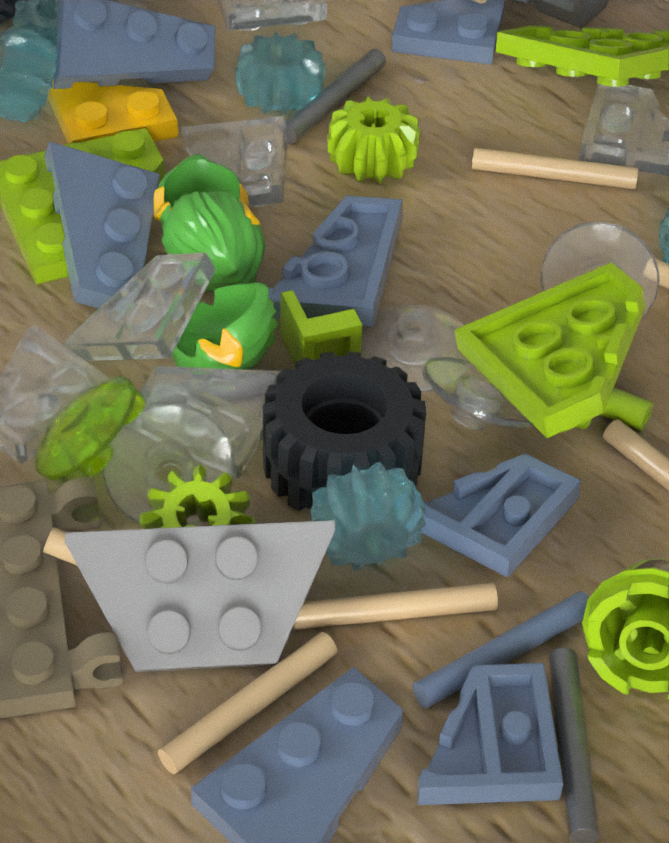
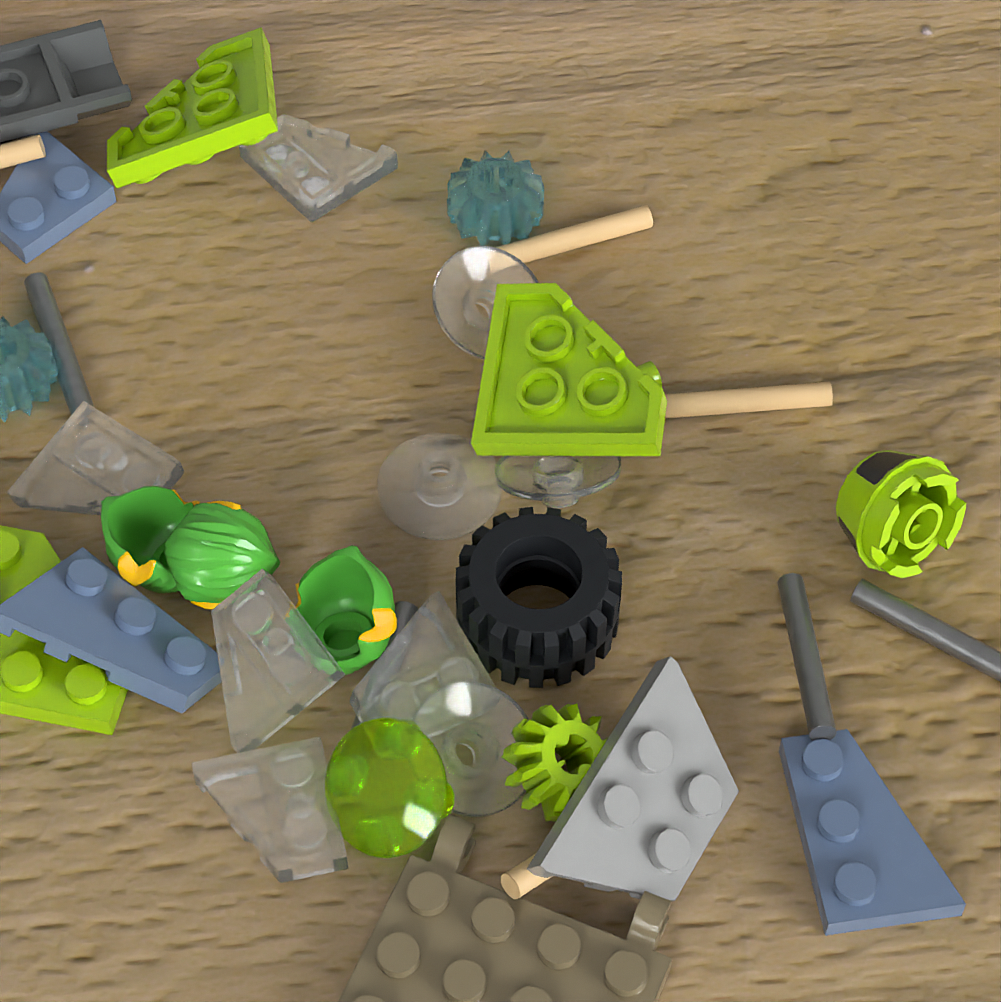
camera: 55 degrees left, 10 degrees up
tan bar [158,632,338,774] -> none
sand blue wing [268,196,403,327] -> none
lime panel [280,290,362,365] -> none
tan bar [293,583,498,630] -> none
clear light blue gear [310,462,426,571] -> none
lime gear [327,96,420,184] -> none
sand blue wing [402,453,581,578] -> none
sand blue bar [412,591,589,708] -> none
sand blue wing [417,663,563,805] -> none
tan bar [472,148,638,190] -> none
none -> flat silver bar [777,573,836,741]

